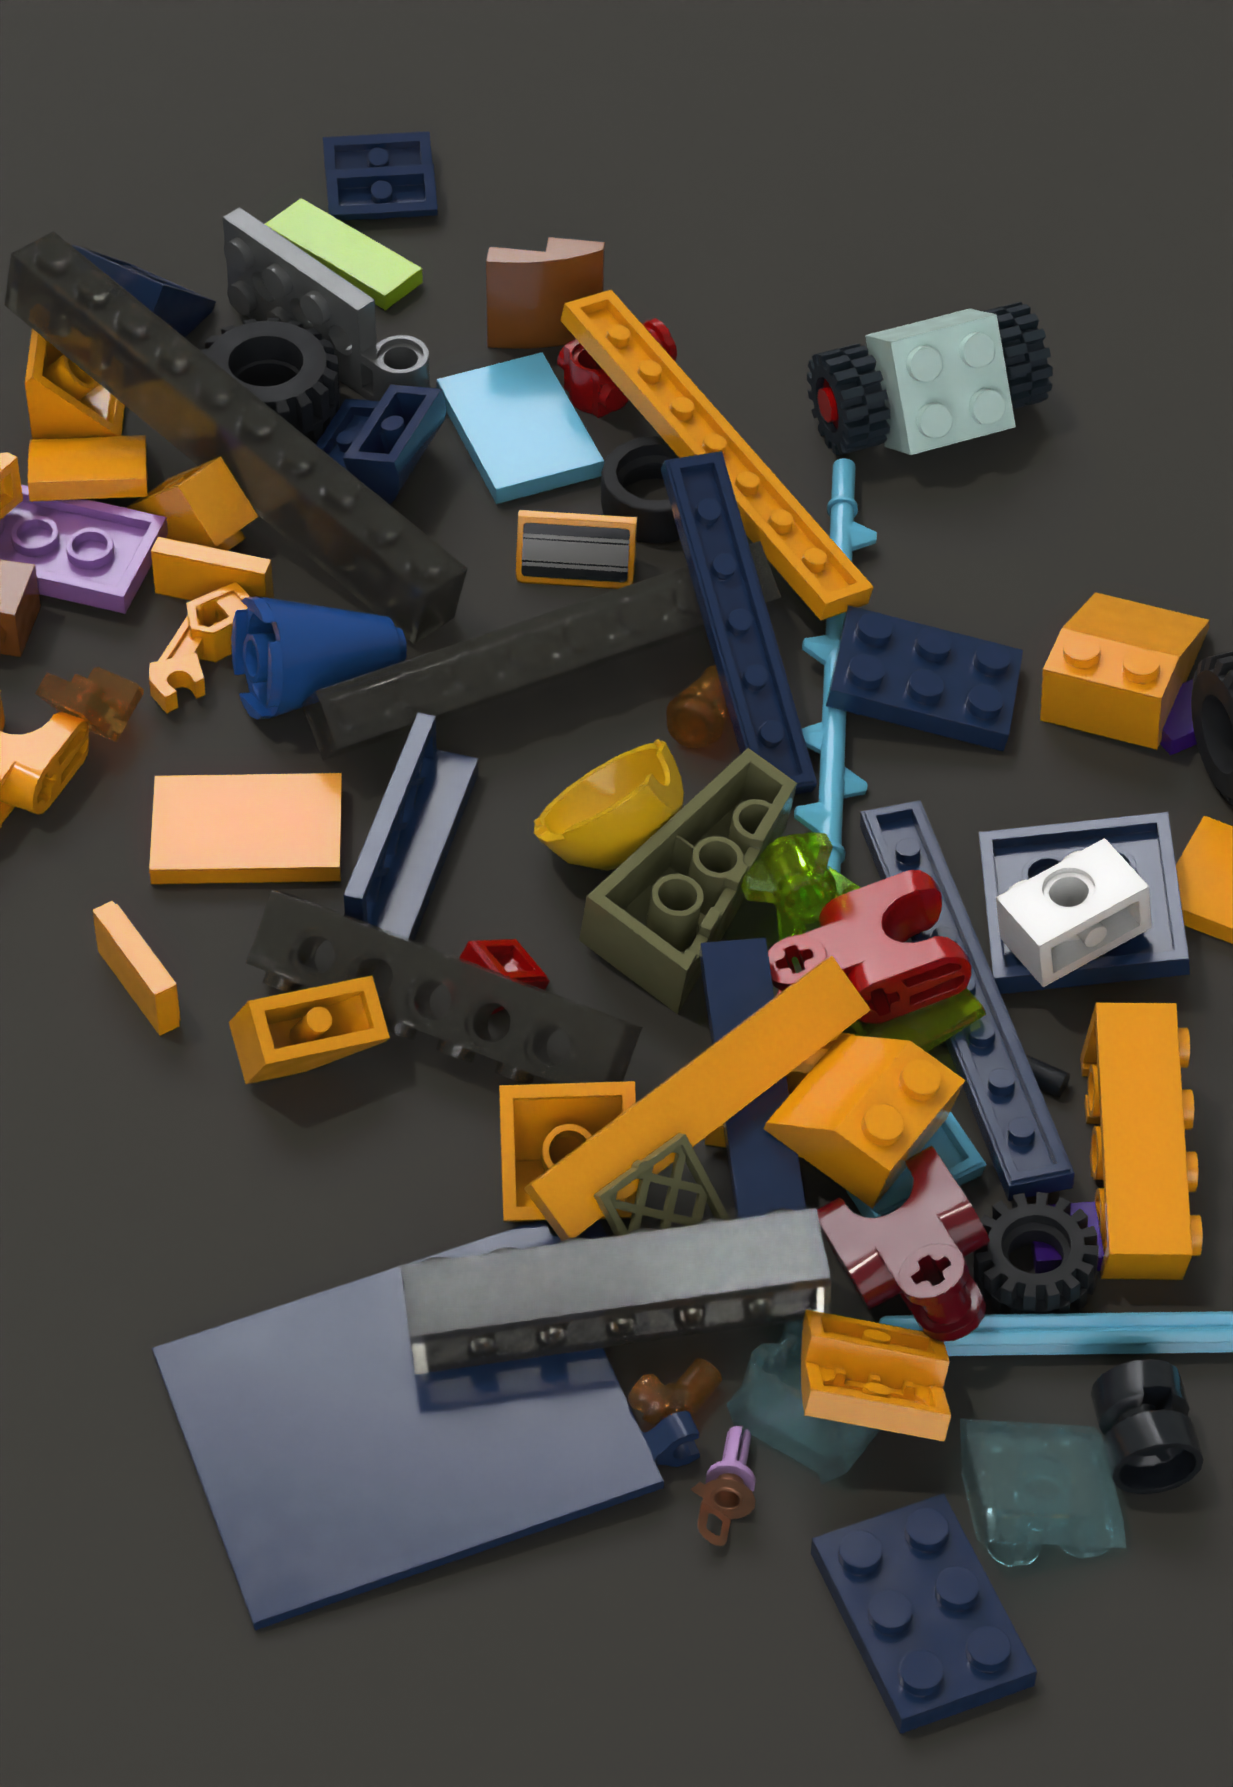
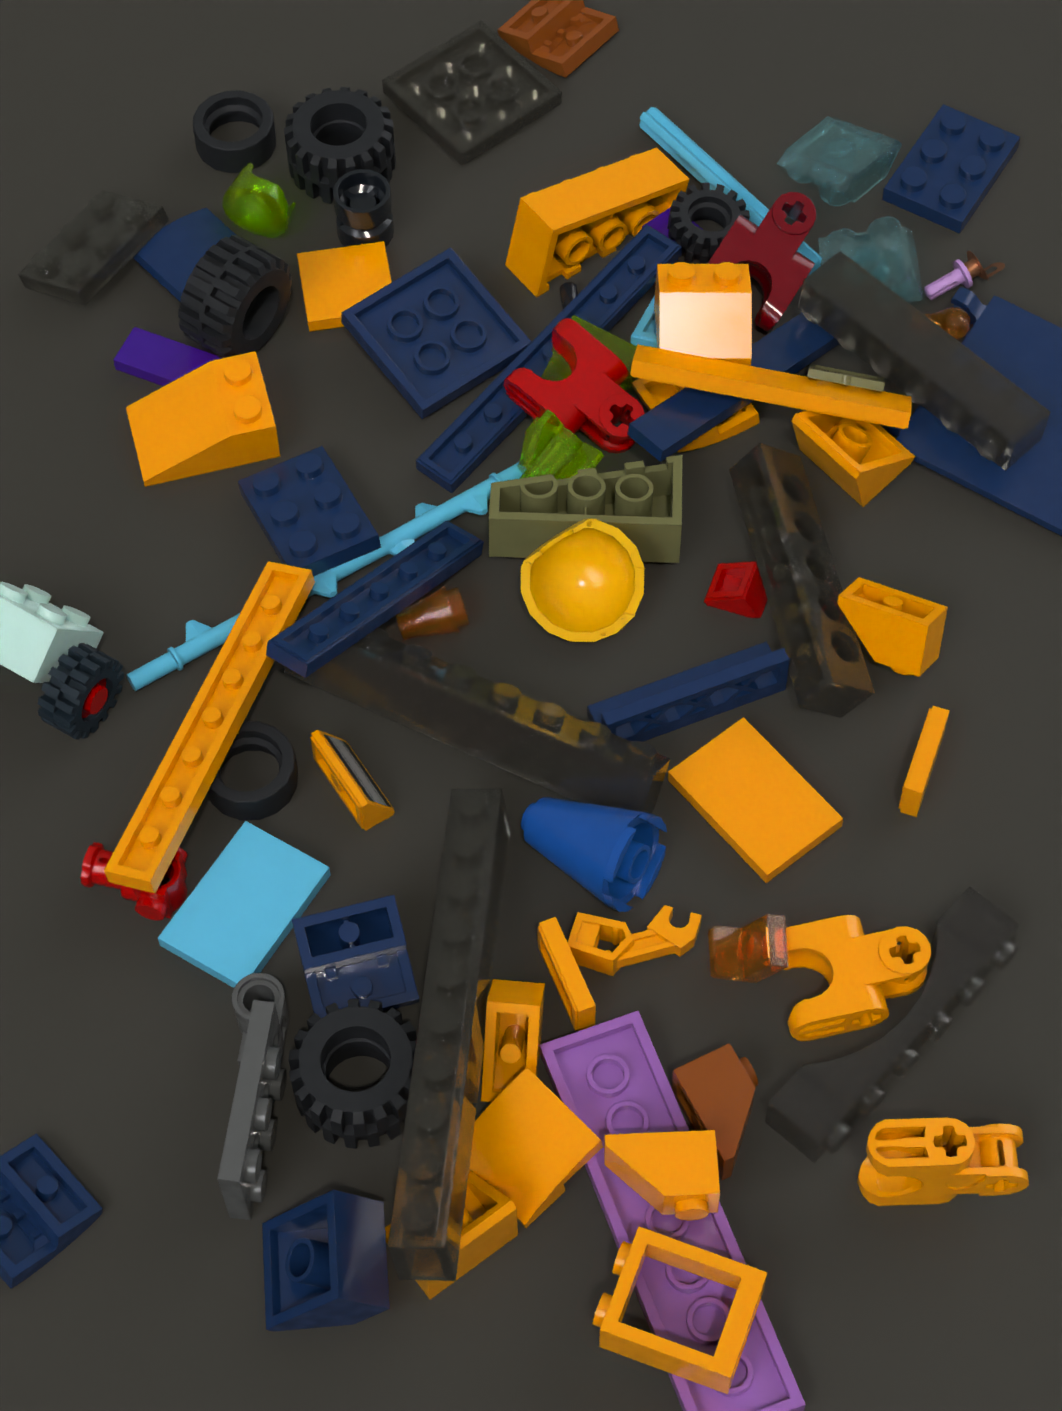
camera: 125 degrees left, 10 degrees up
lime tile [265,198,423,310] -> none
dark orange slope [486,237,605,349] -> none
light orange slope [801,1309,951,1442] -> none
white brick [996,838,1152,987] -> none
black wheel [1091,1359,1204,1494] -> none

